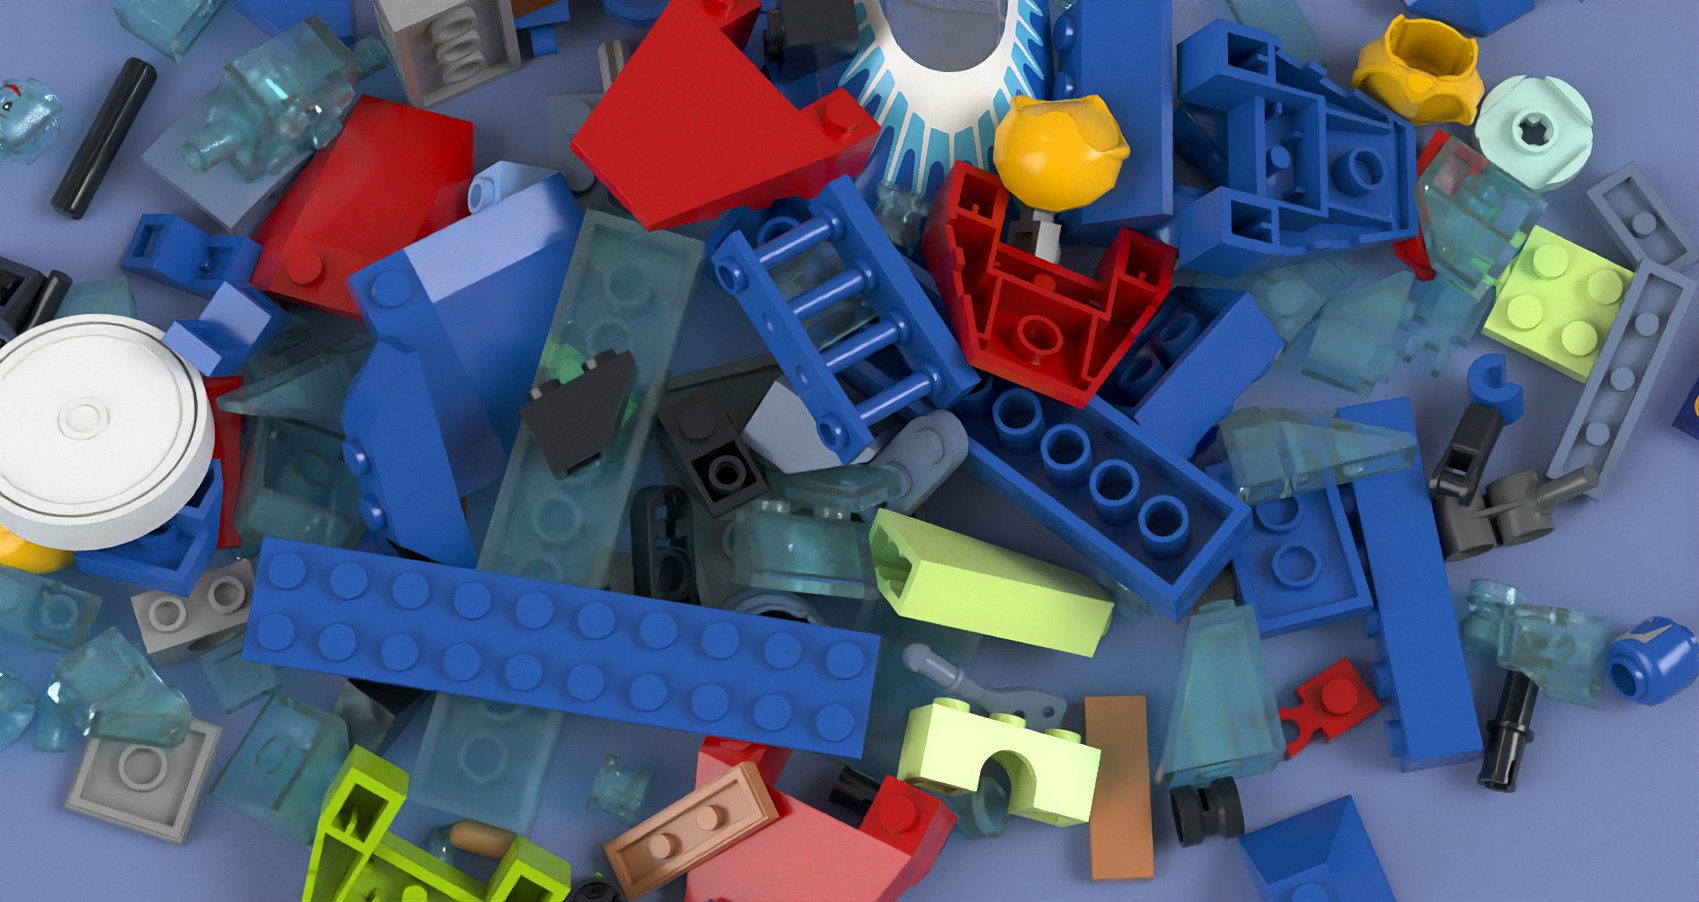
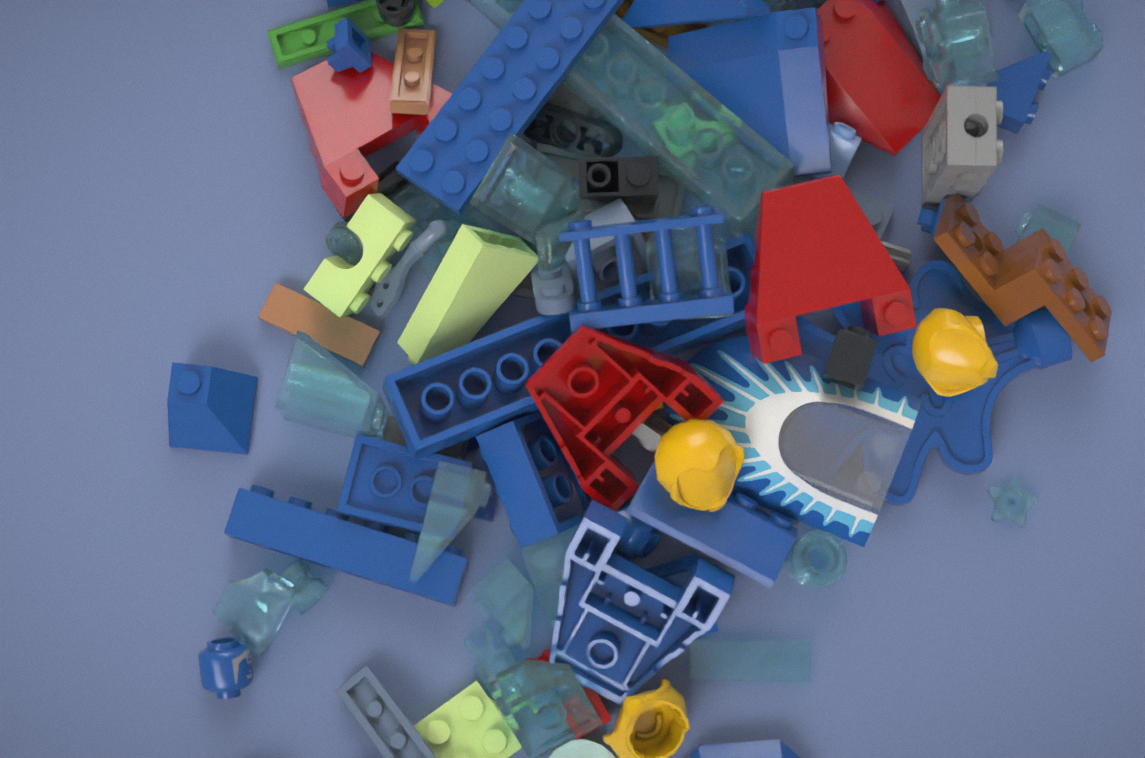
camera: 120 degrees right, 5 degrees up
black slope [518,349,638,482] -> none
clear light blue wheel [586,753,656,828] -> none
clear light blue wheel [872,180,935,249] -> none
black wheel [1170,775,1245,848] -> none
red plate [1262,657,1381,761] -> none
black piece [1429,353,1524,508] -> none
dark grey beam [1431,464,1599,562] -> none
black axle [1476,612,1554,793] -> none

